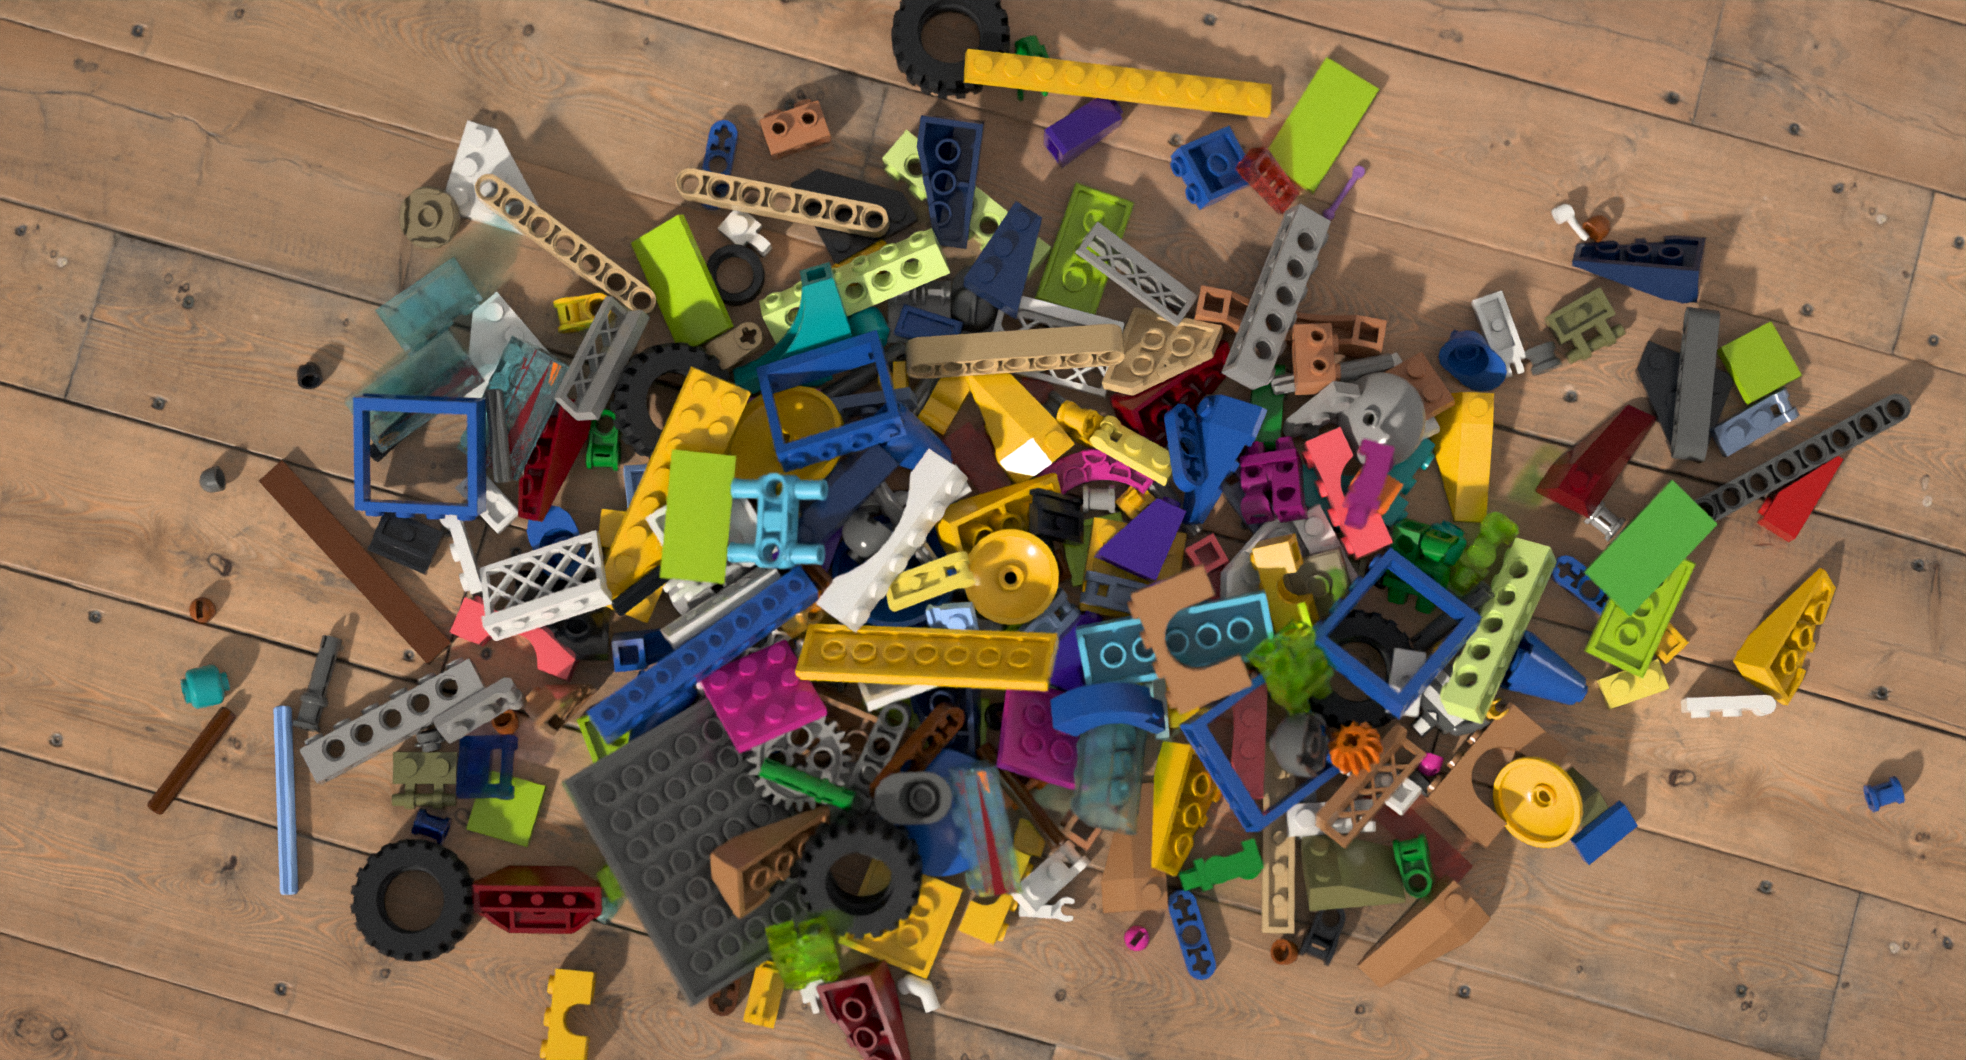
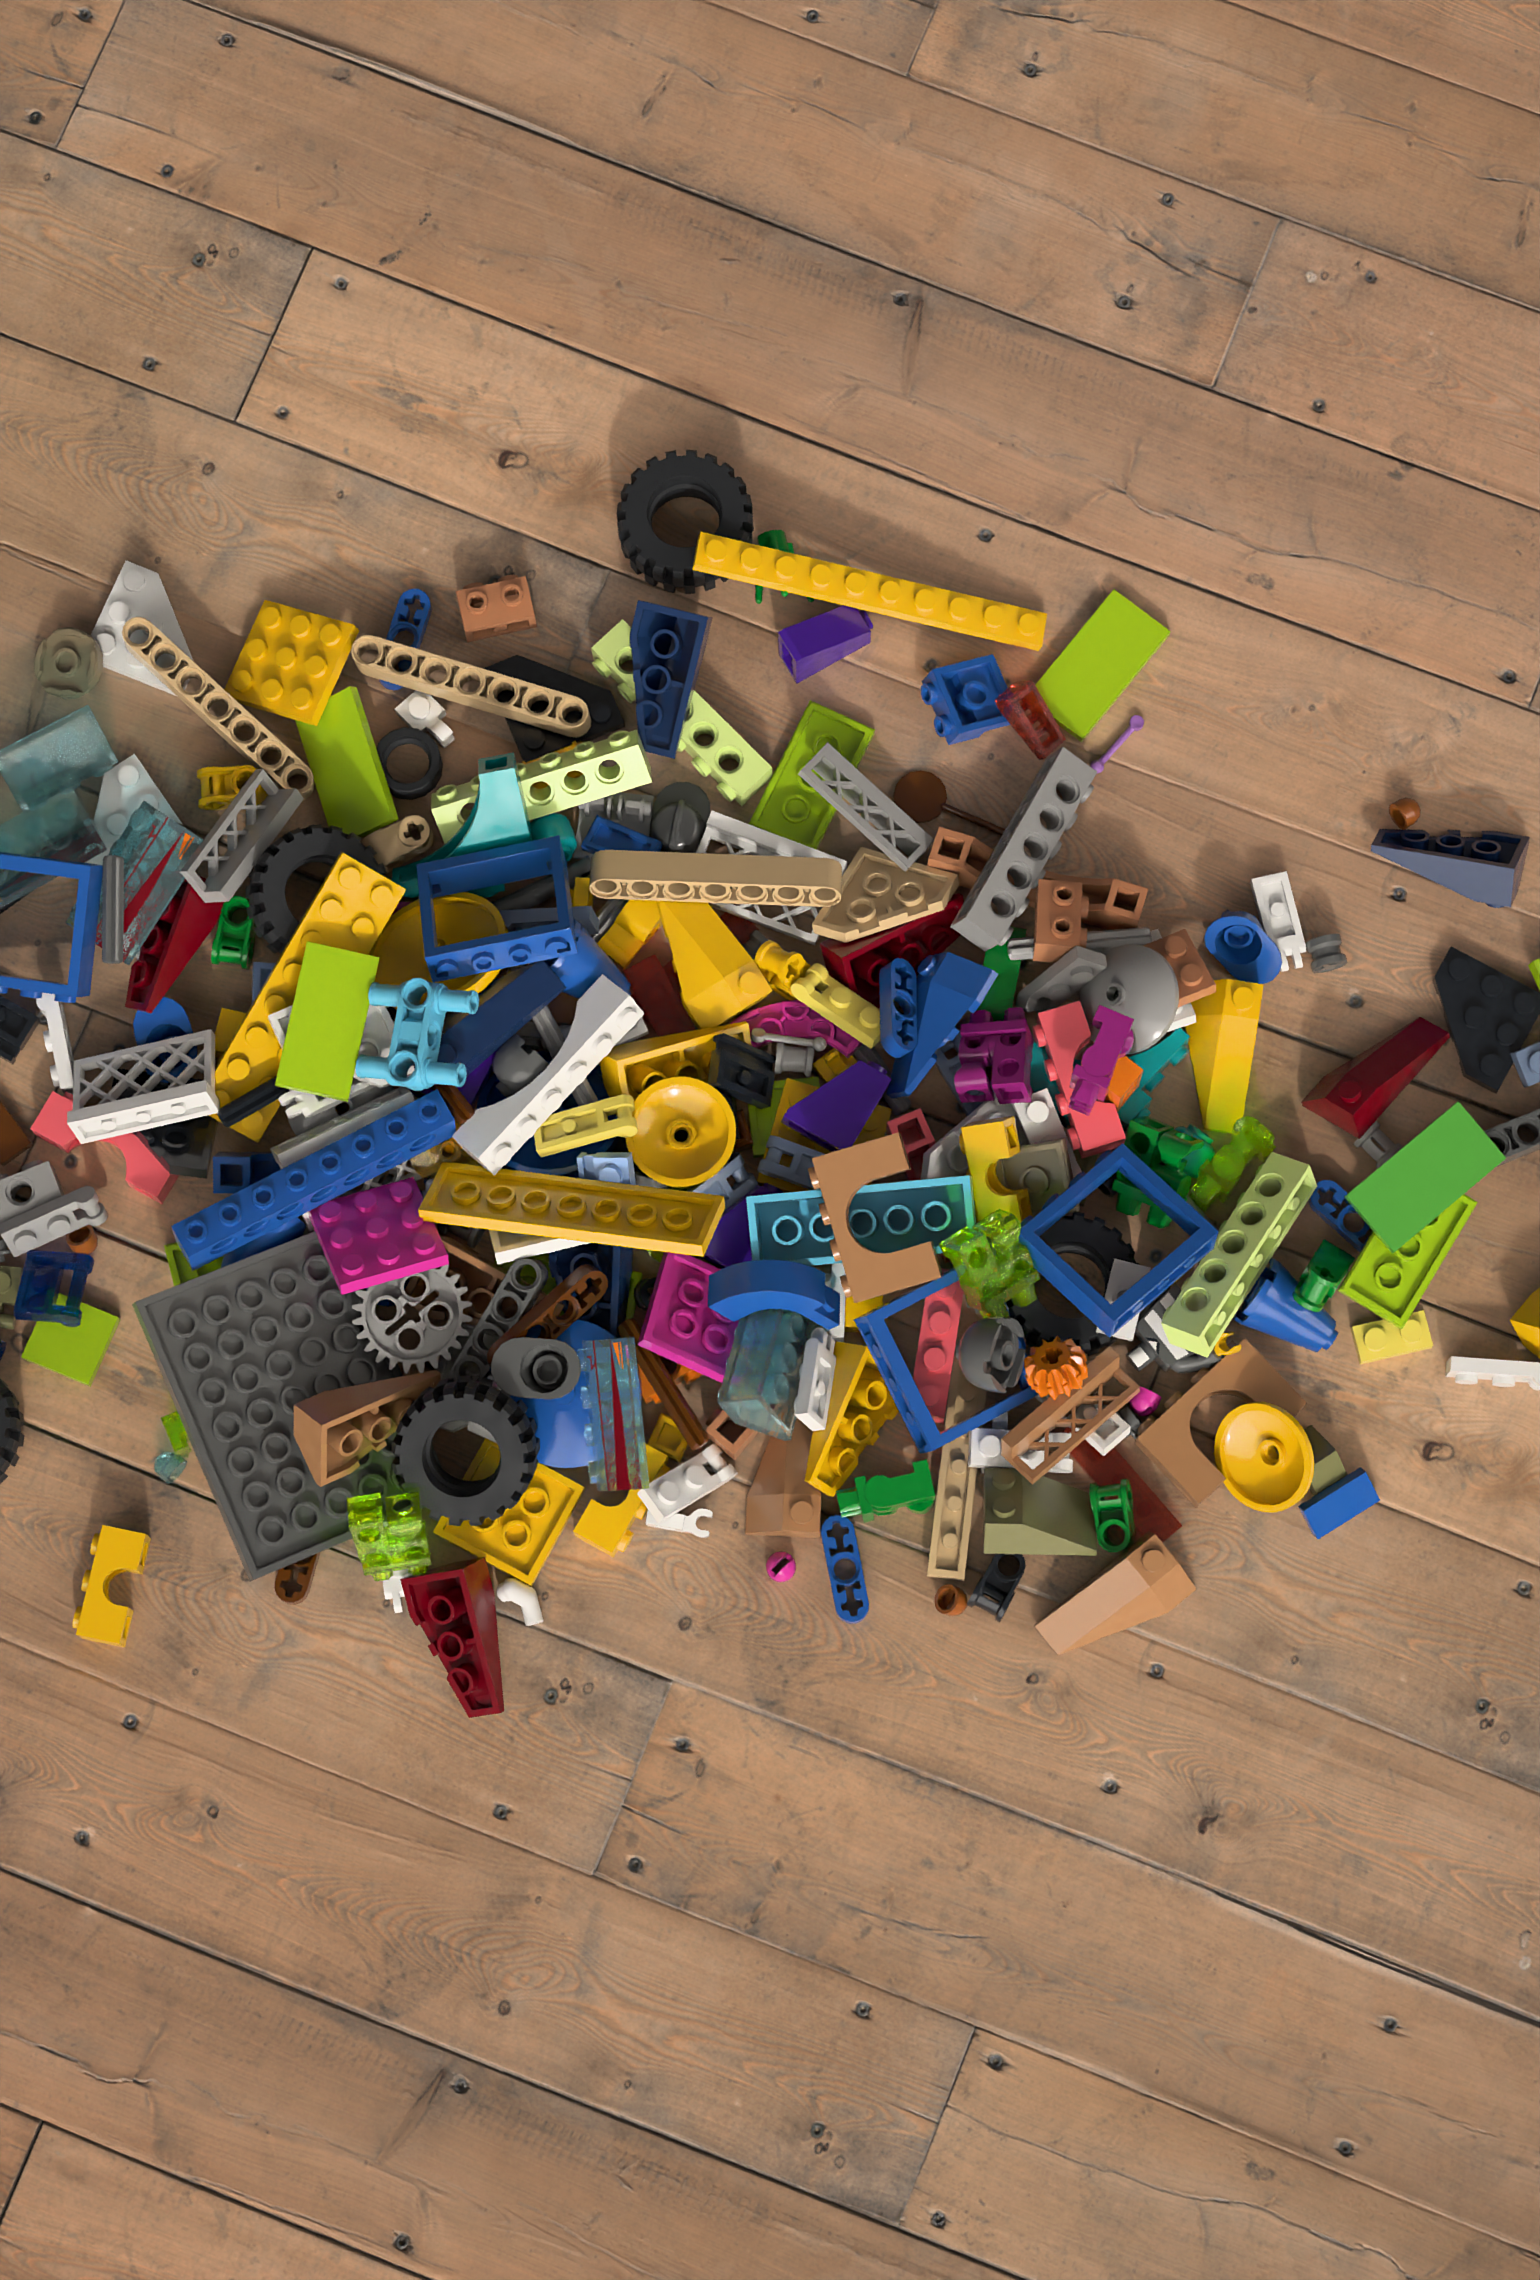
camera: 10 degrees right, 5 degrees down
white plate [455,476,518,535] -> none
dark red wedge [472,865,603,934] -> none
medium nougat wedge [523,684,598,736] -> none
yellow hinge [743,961,789,1029] -> none
green pin [758,757,856,811] -> none
dark blue wedge [963,201,1042,320] -> none
dark grey pin [1410,581,1494,653] -> none
olive plate [1544,287,1626,364] -> none
white hand [1551,204,1590,241] -> none
yellow tile [1654,622,1689,665] -> none
dark grey beam [1671,307,1720,462] -> none
none -> yellow plate [224,600,360,726]
none -> light grey hinge [751,1028,827,1051]
none -> white hinge [794,1327,836,1431]
none -> reddish brown piece [893,770,1006,835]
none -> green piece [1292,1239,1356,1312]

